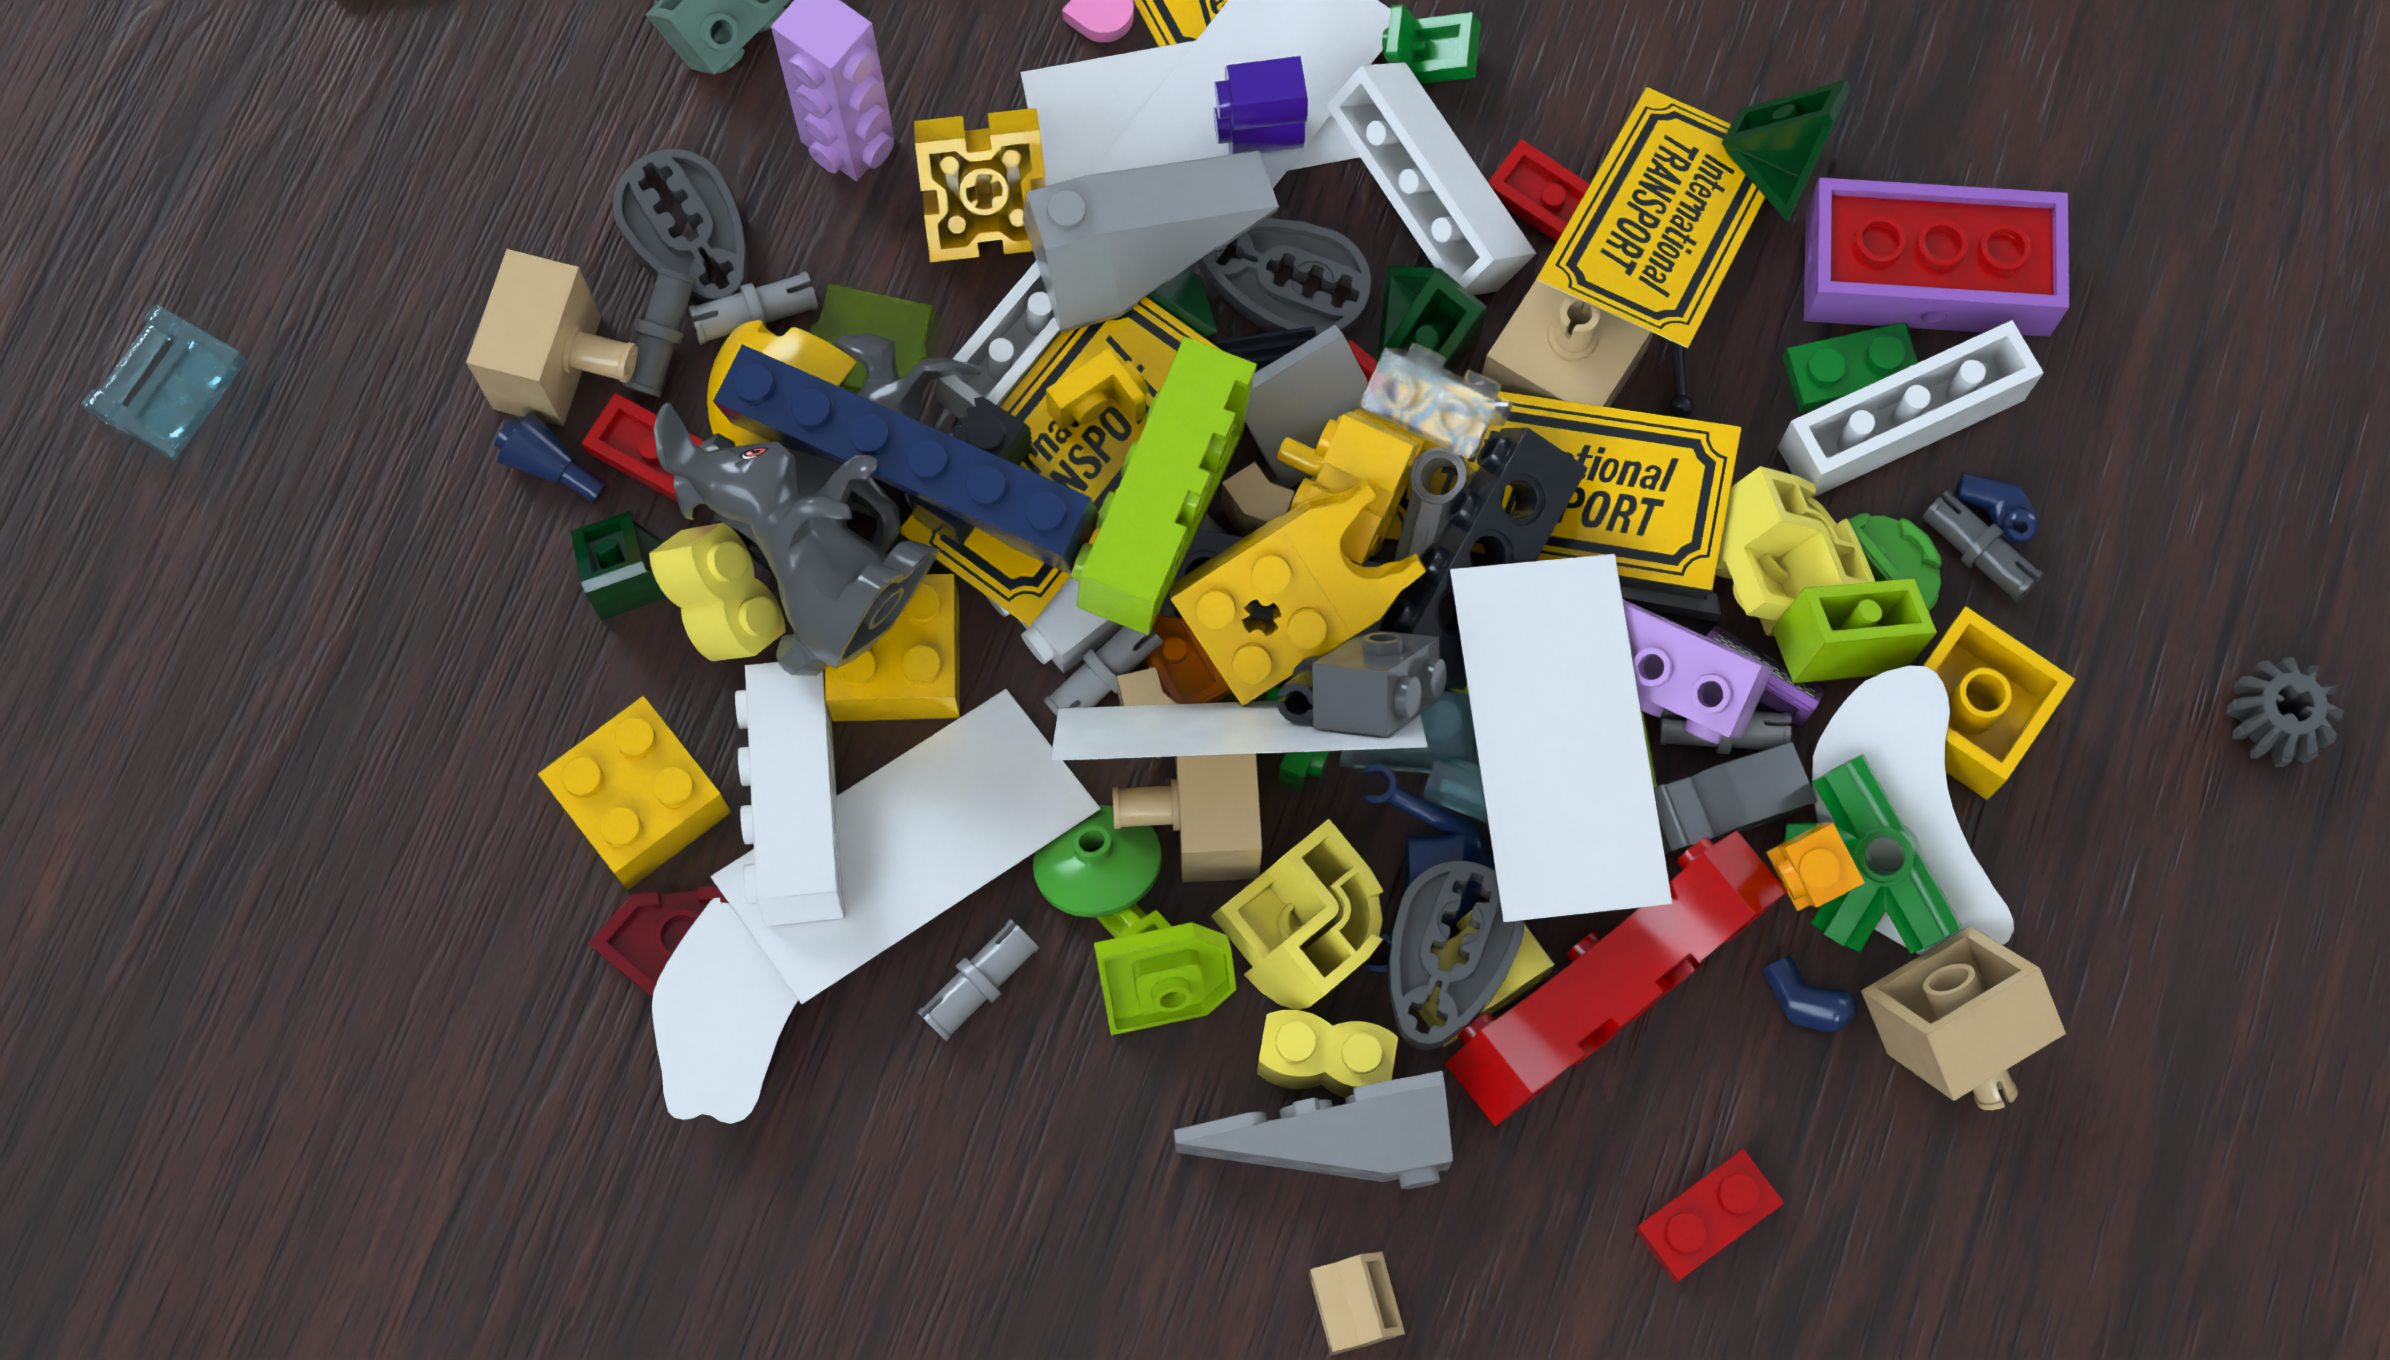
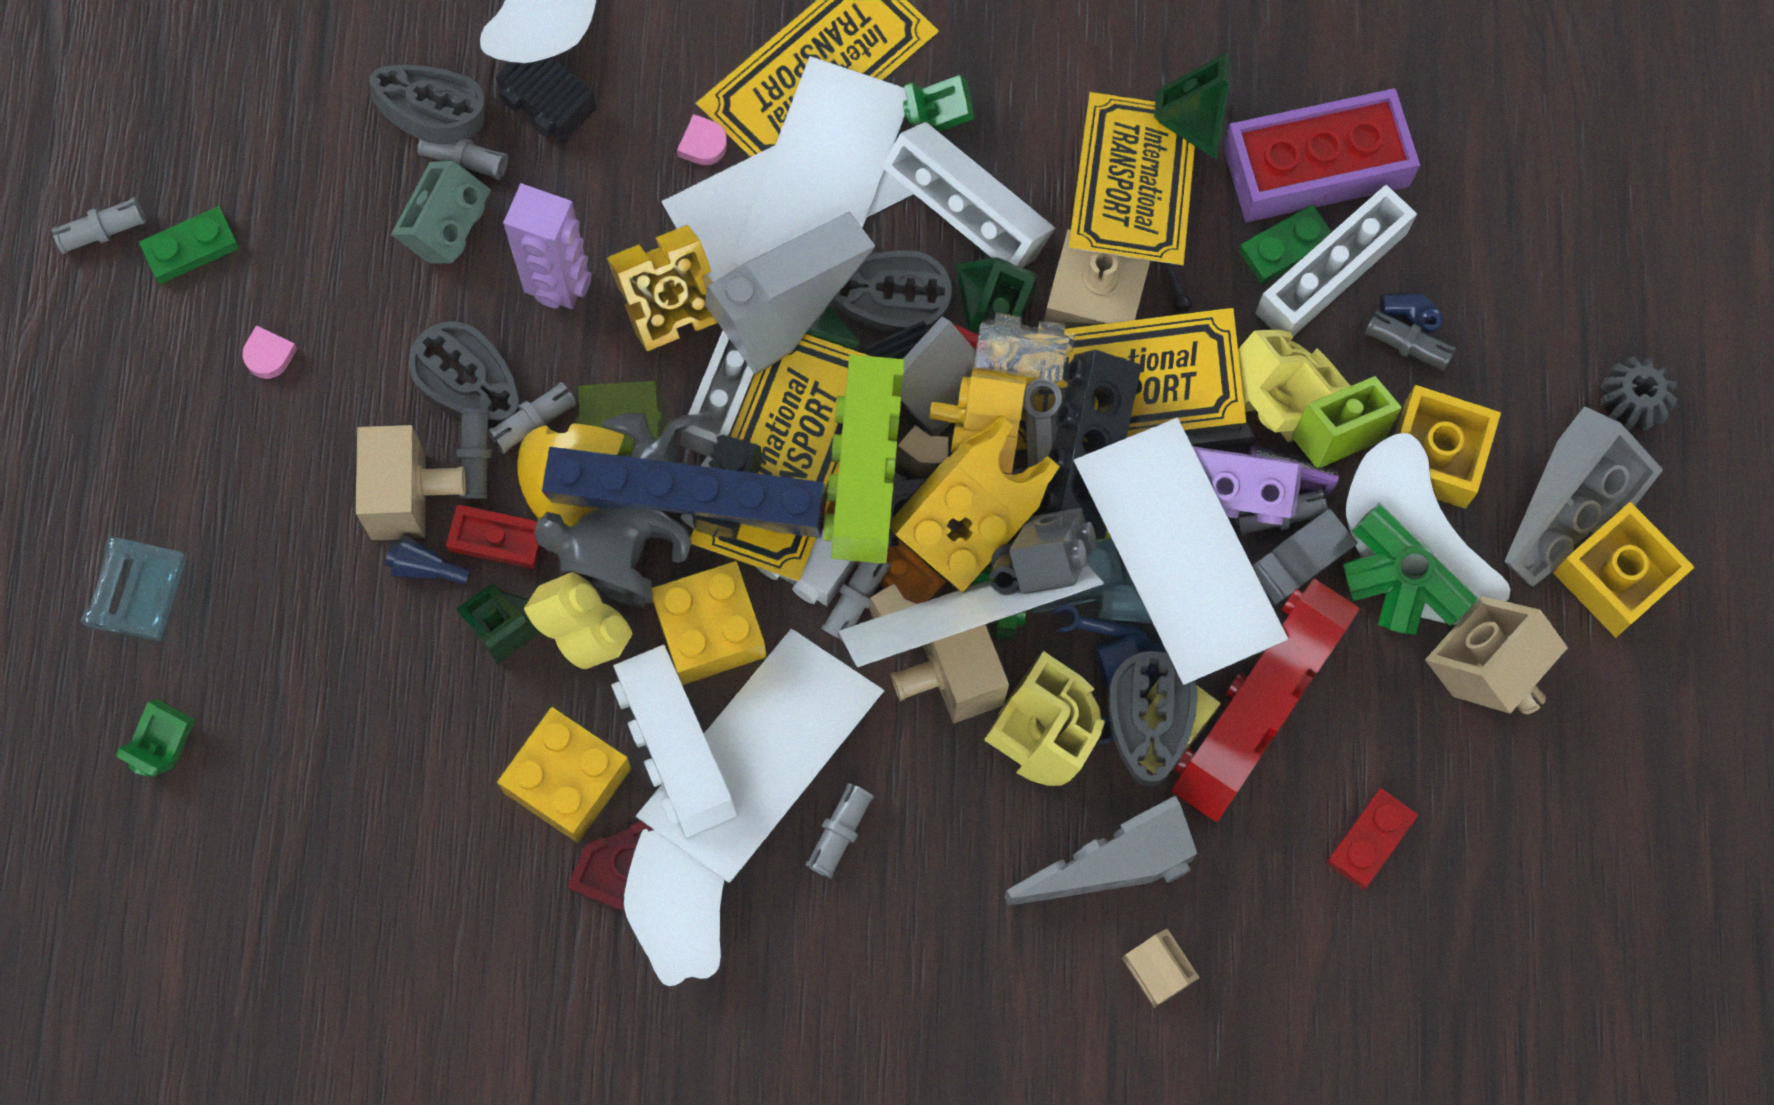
camera: 20 degrees left, 0 degrees up
dark grey animal [654,402,940,676] -> none
bright green dish [1033,805,1162,917] -> none
yellow bracket [1046,348,1149,430] -> none
lime piece [1094,903,1237,1036] -> none
dark purple brick [1213,56,1308,155] -> none
light yellow brick [1257,1010,1398,1098] -> none
red plate [1488,139,1590,242] -> none
dark blue arm [1762,956,1856,1032] -> none
light orange brick [1766,822,1865,911] -> none
bright green plate [1848,513,1941,612] -> none
none -> green bracket [116,699,195,777]
none -> bright pink tile [242,325,297,379]
none -> light grey wedge [1504,406,1663,587]
none -> yellow brick [1553,502,1694,638]

